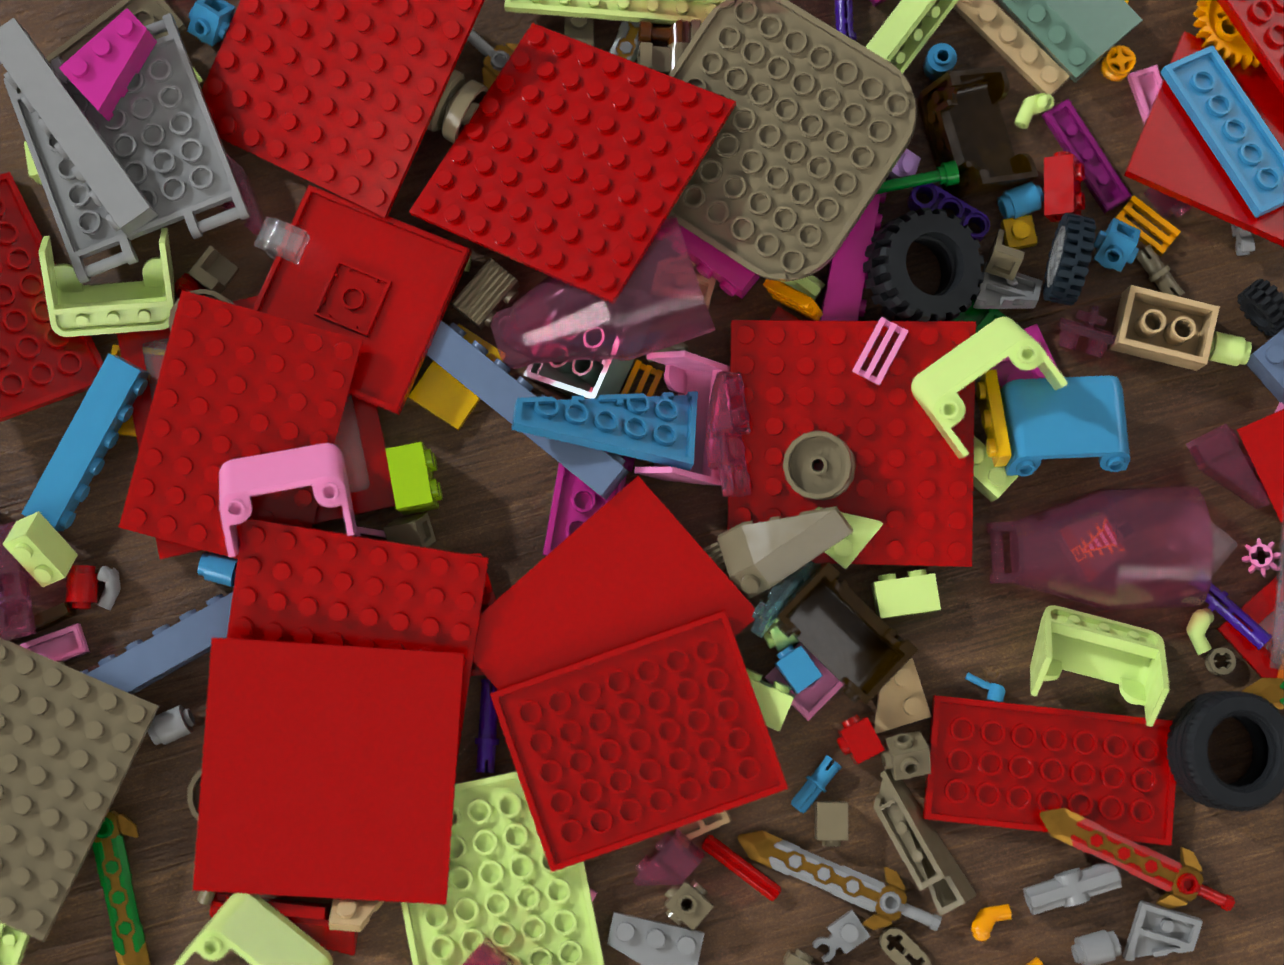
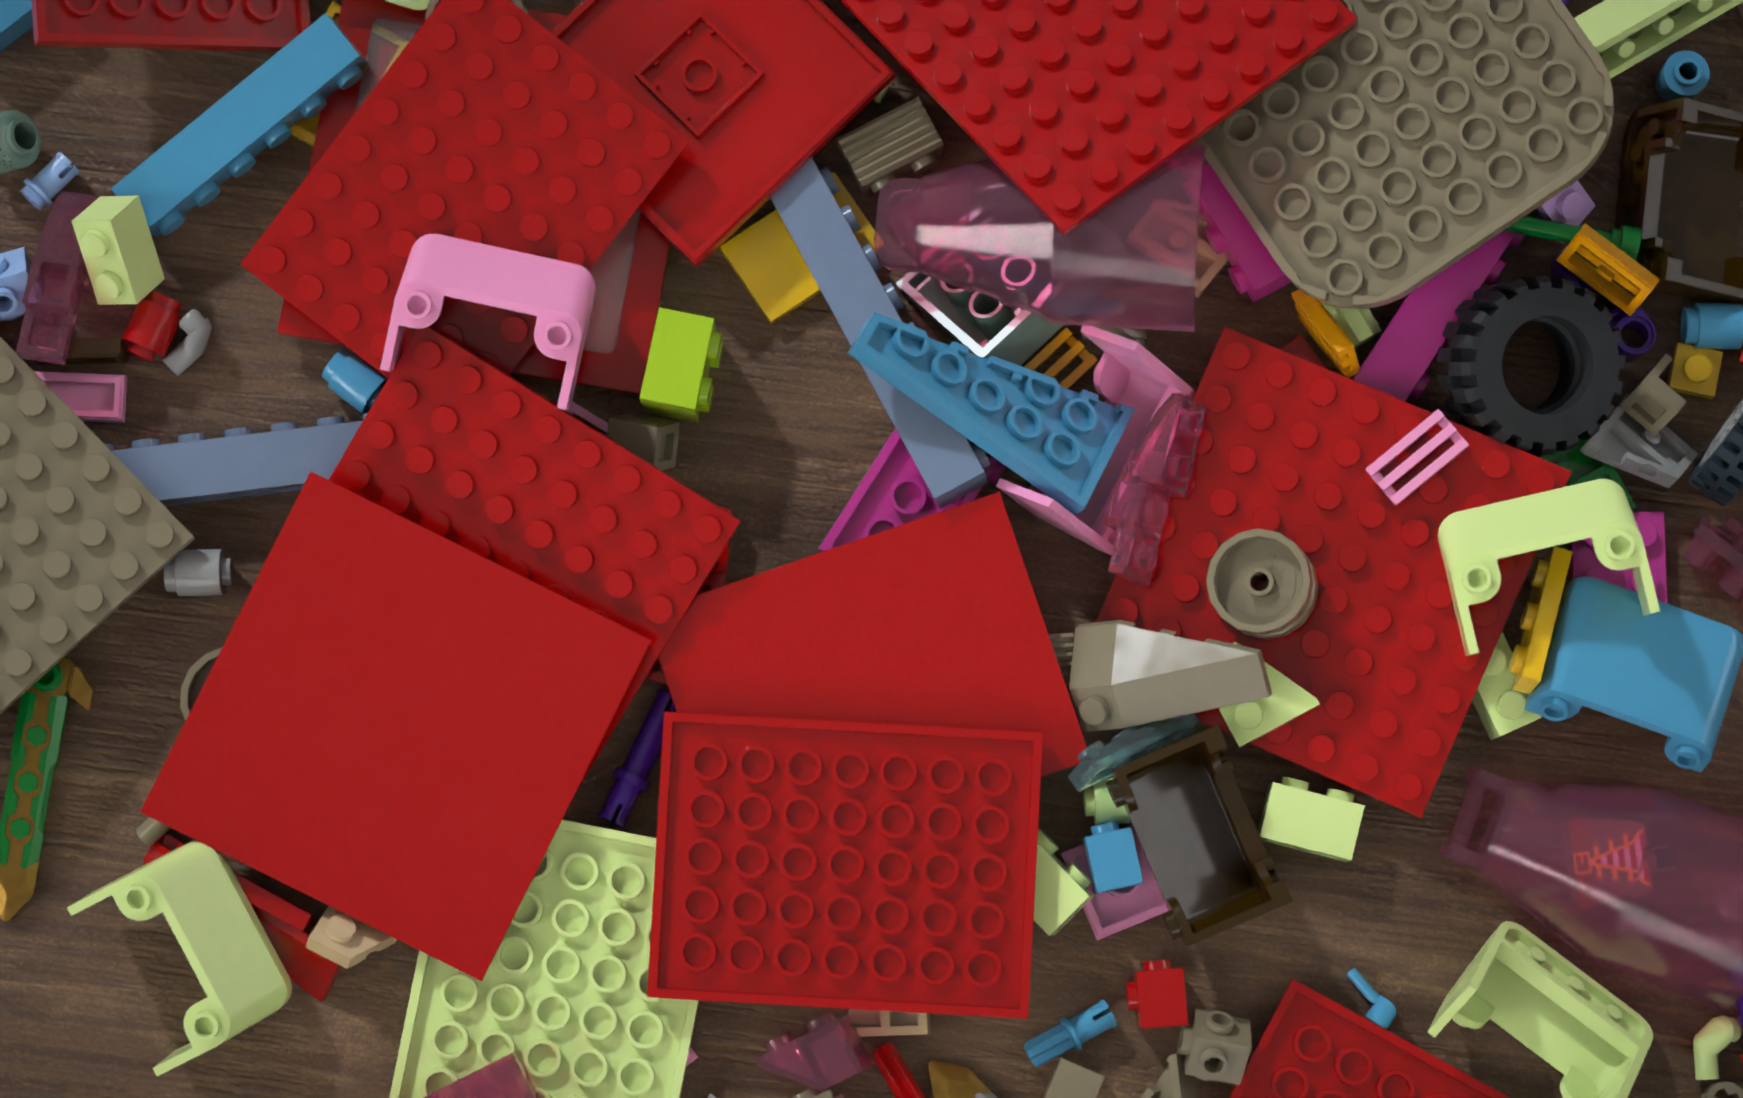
camera: 20 degrees right, 0 degrees up
tan wing [873,658,932,734] -> none
none -> light orange tile [1556,223,1660,316]

